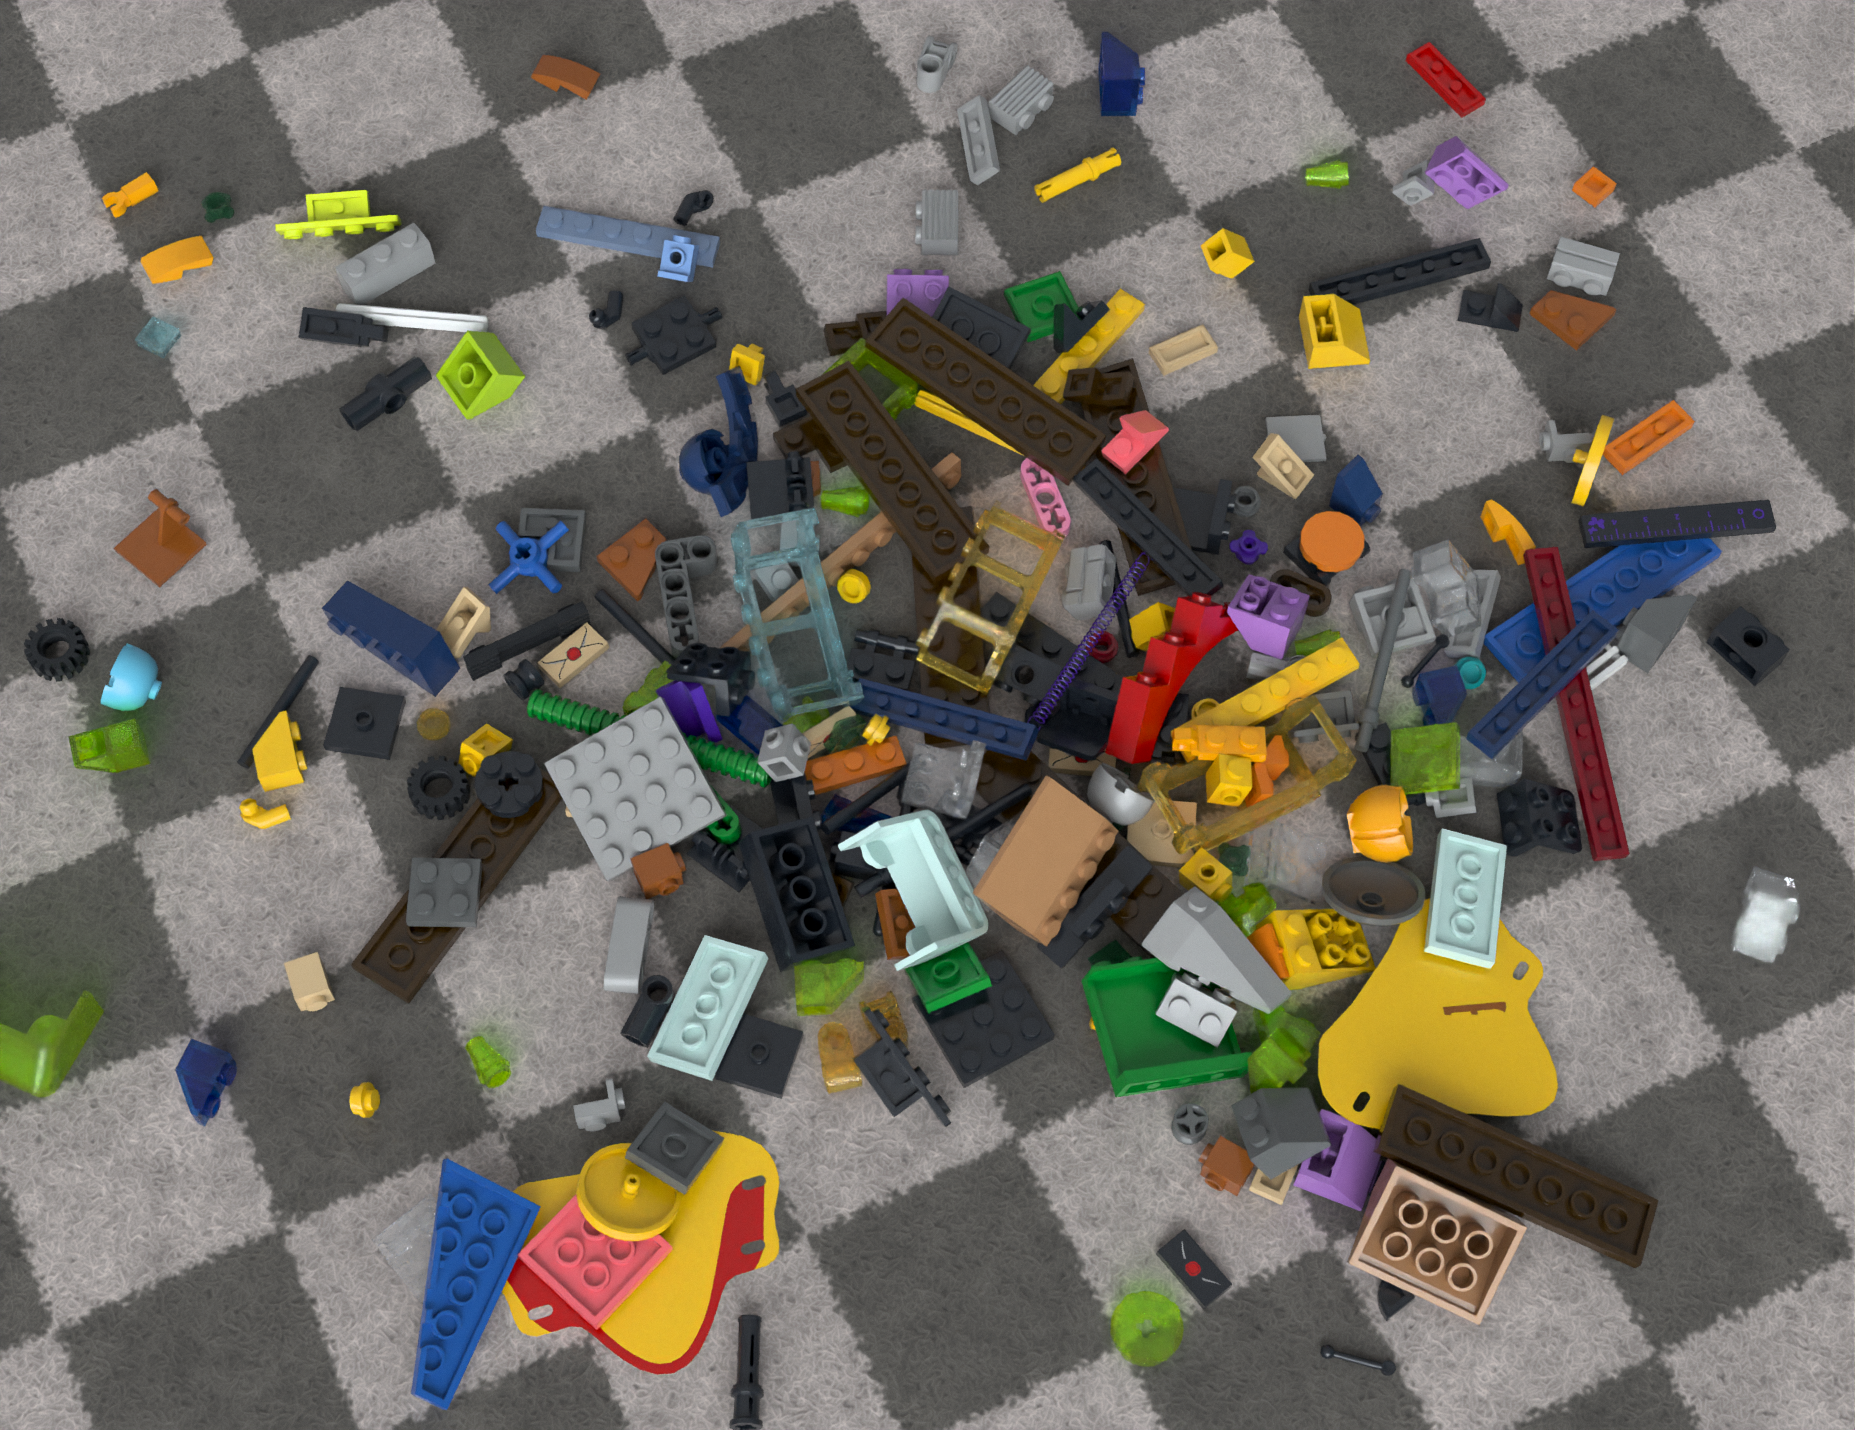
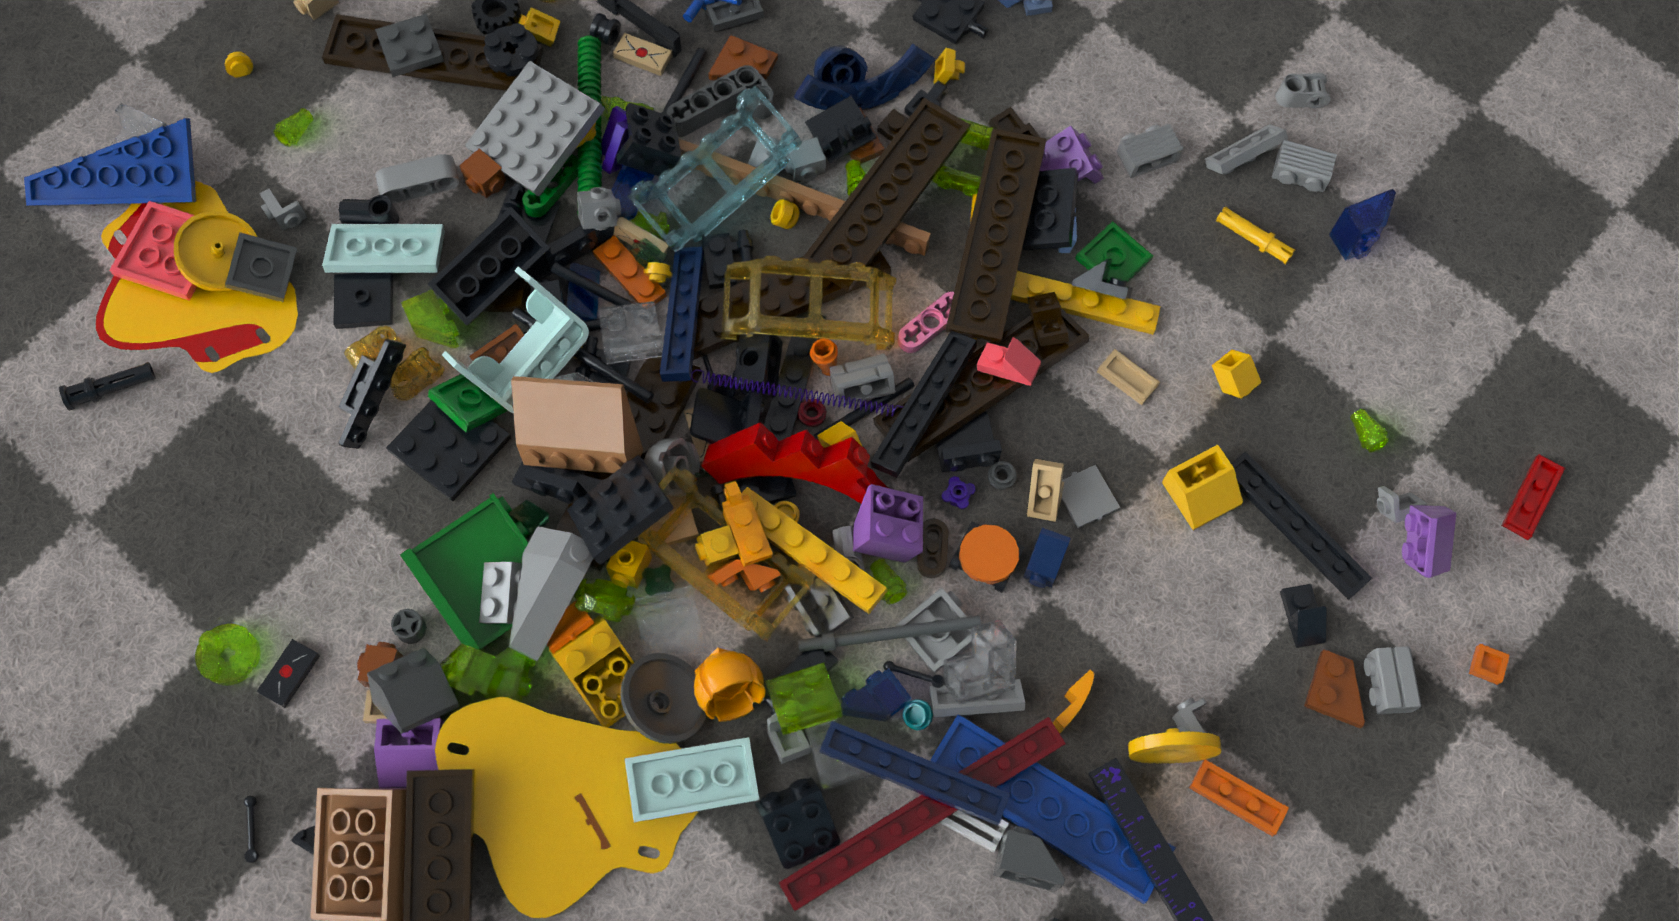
camera: 65 degrees right, 5 degrees up
none -> black plate [567,454,674,565]
none -> orange cone [810,338,838,376]

